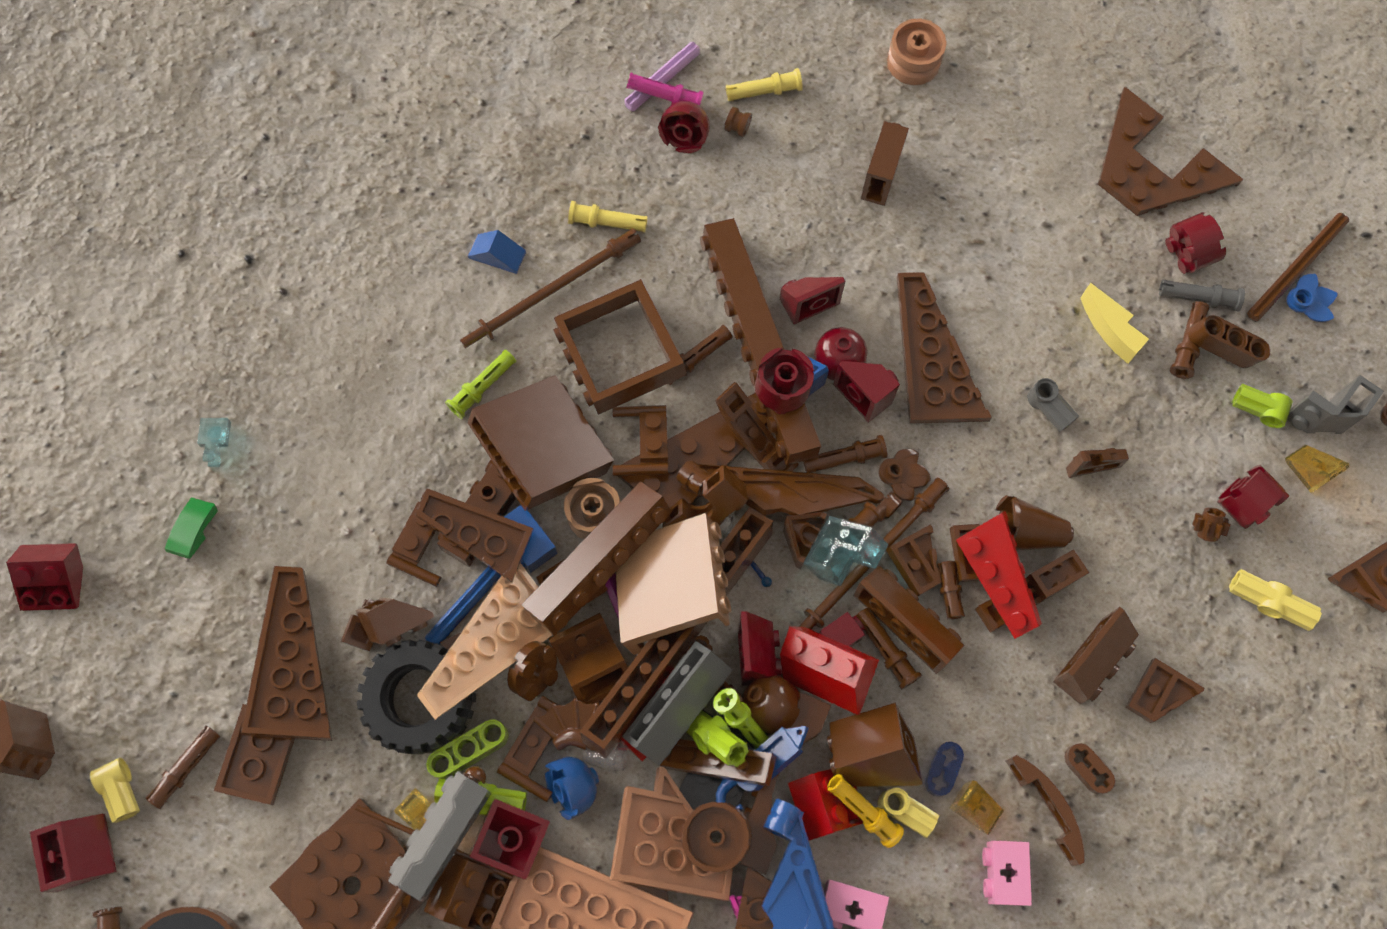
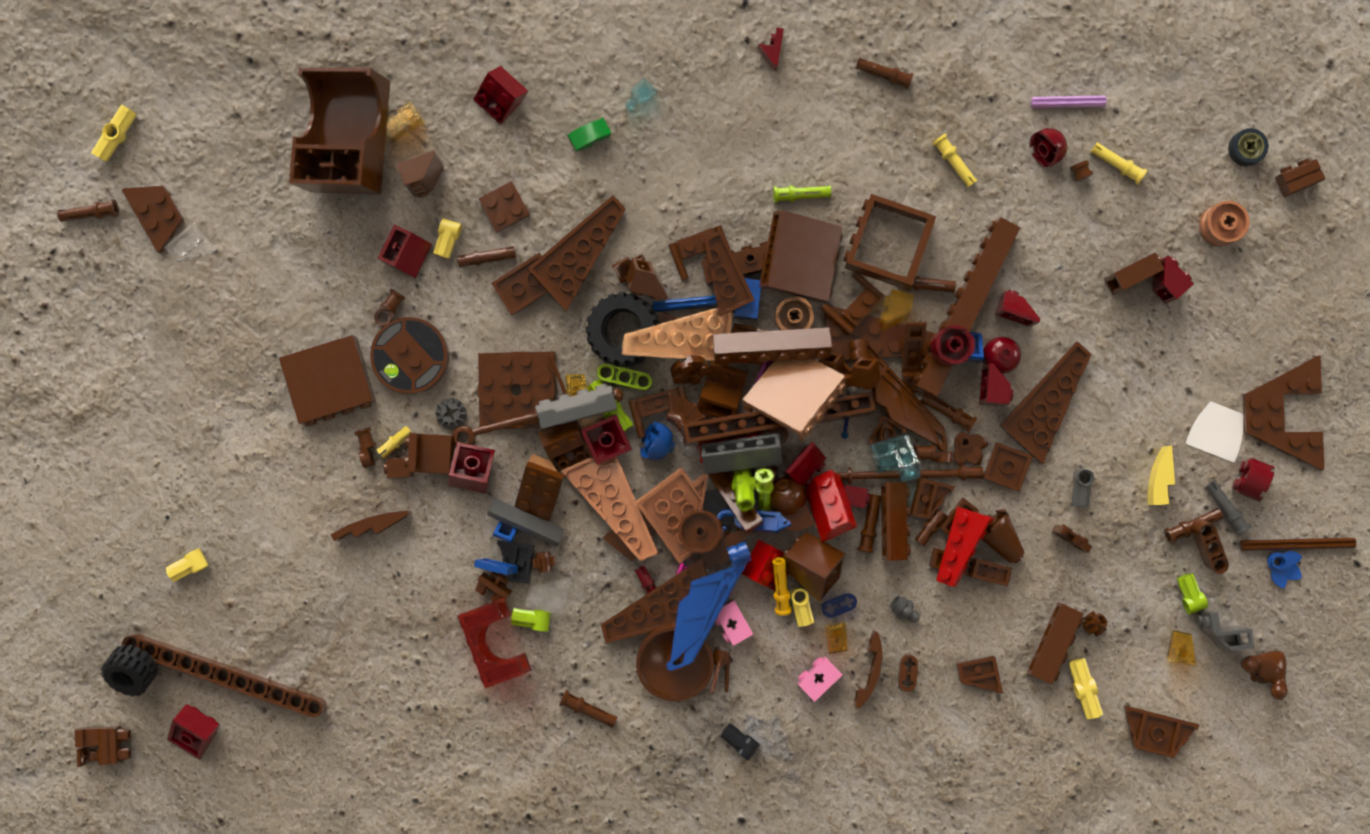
camera: 45 degrees right, 15 degrees up
reddish brown bar [460,228,641,349] -> none
blue slope [468,230,526,274] -> none
dark pink pin [626,72,704,106] -> none
reddish brown slope [1053,607,1139,704] -> none
dark red brick [1217,465,1289,529] -> none
none -> reddish brown plate [478,181,530,233]
none -> dark red slope [758,27,784,71]
none -> reddish brown pin [855,57,914,90]
none -> clear yellow slope [879,289,914,331]
none -> dark grey piece [890,595,920,623]
none -> reddish brown plate [983,442,1032,492]
none -> reddish brown brick [1027,602,1083,684]
none -> dark red slope [1152,255,1194,304]
none -> white sticker [1186,401,1243,463]

